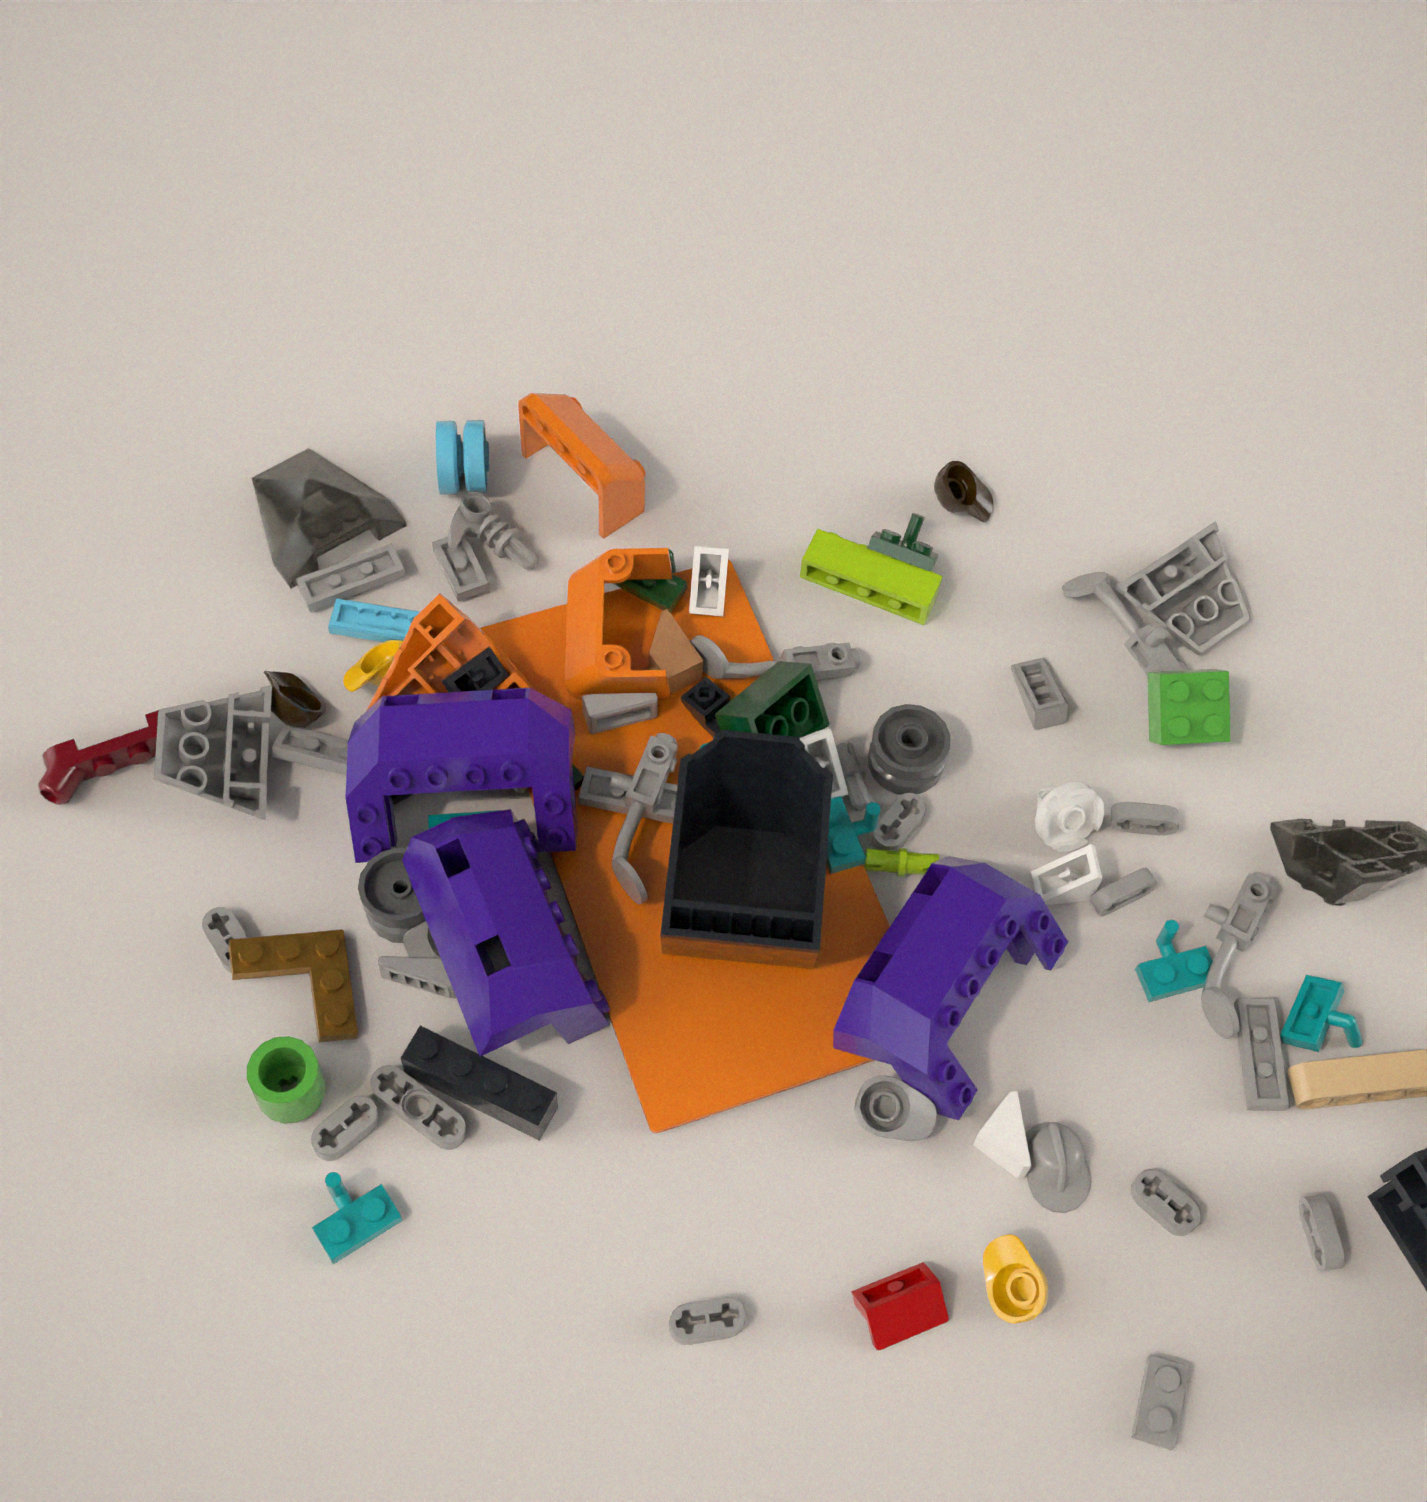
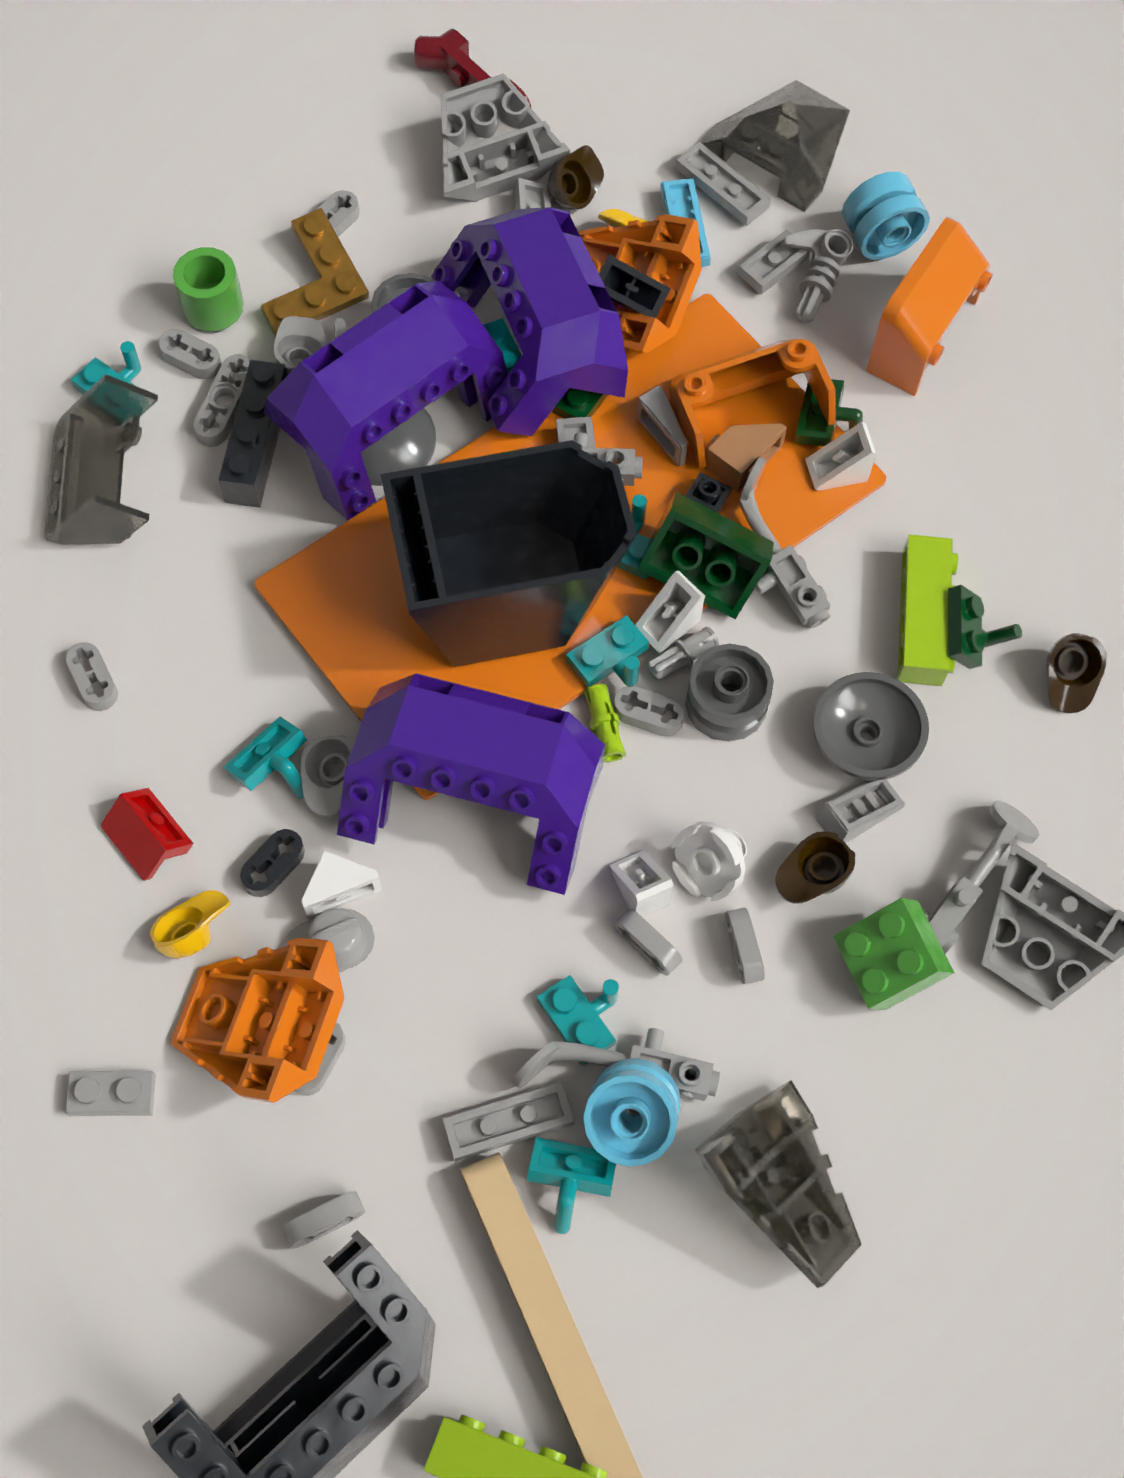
camera: 75 degrees right, 5 degrees up
none -> clear smoke windscreen [44,374,158,545]
none -> orange wedge [170,938,345,1103]
none -> teal plate [224,716,307,799]
none -> black beam [240,829,305,897]
none -> light grey piece [273,316,327,376]
none -> medium azure wheel [583,1058,681,1167]
none -> dark brown piece [775,831,855,904]
none -> dark grey dish [812,672,929,780]

